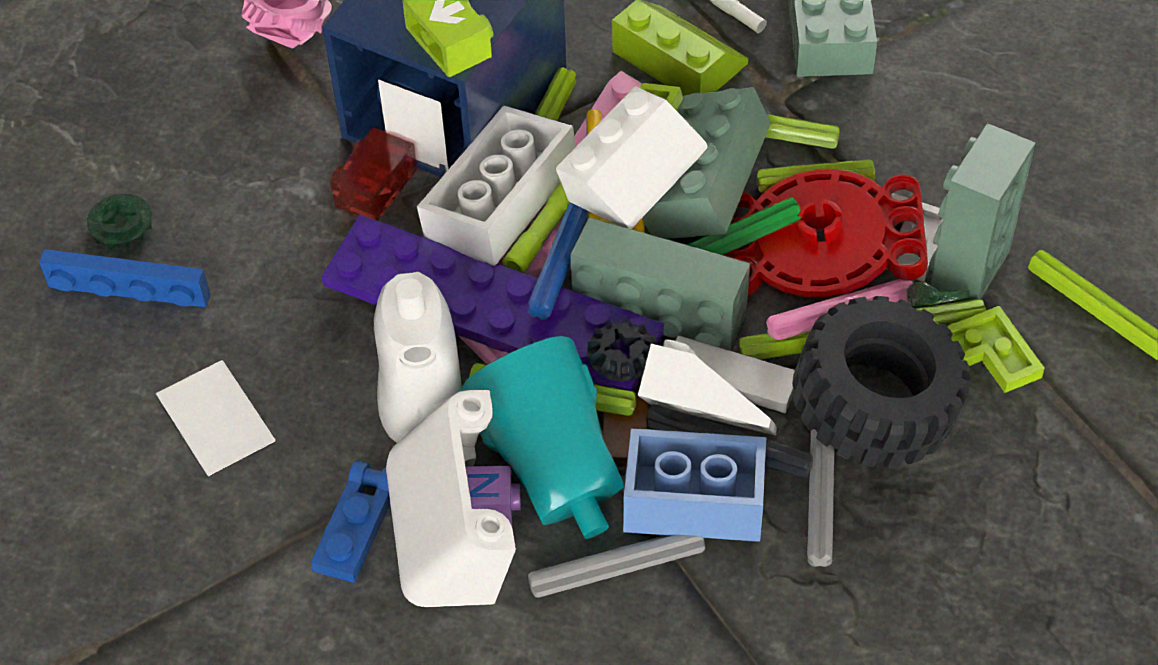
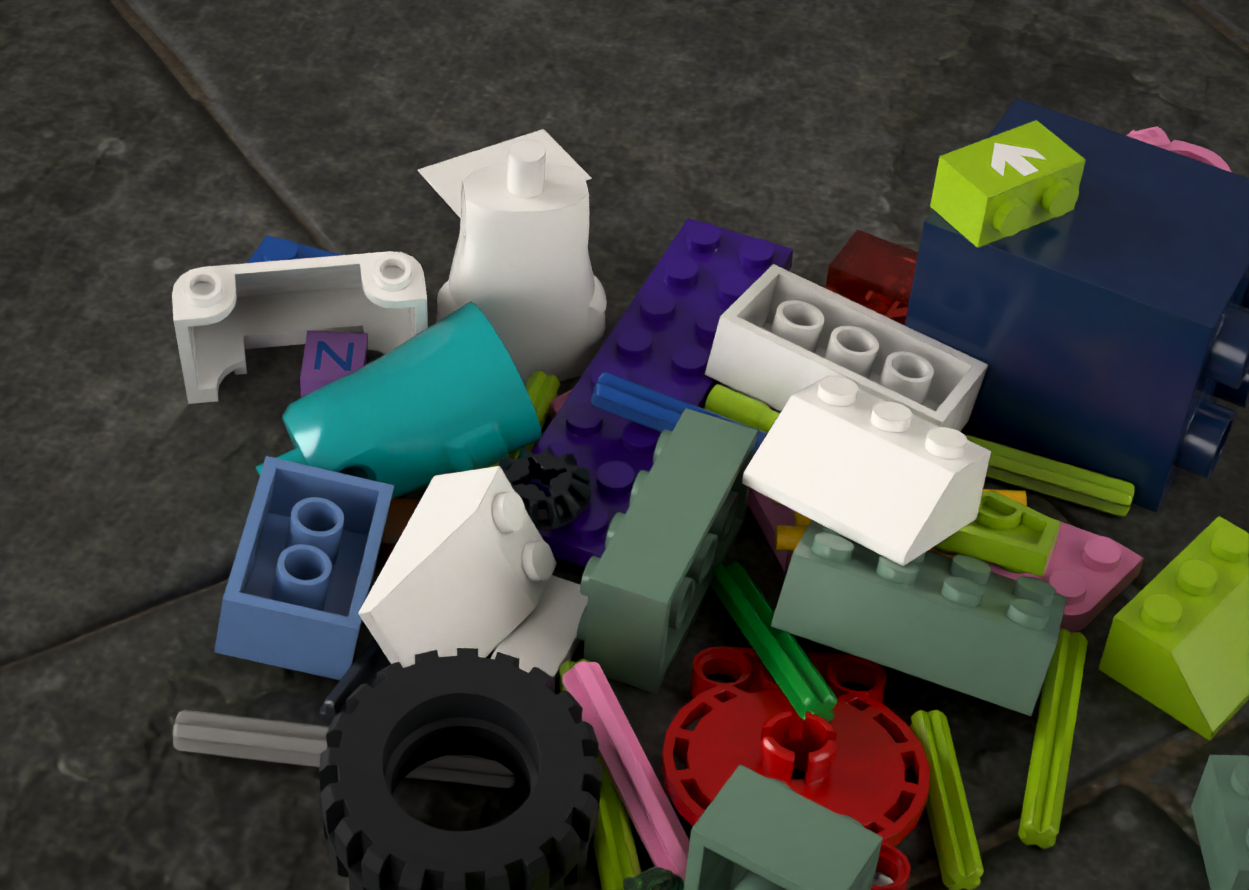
camera: 85 degrees right, 10 degrees down
blue plate [39,249,211,307] -> none
clear green gear [87,194,153,249] -> none
light grey axle [528,535,705,598] -> none

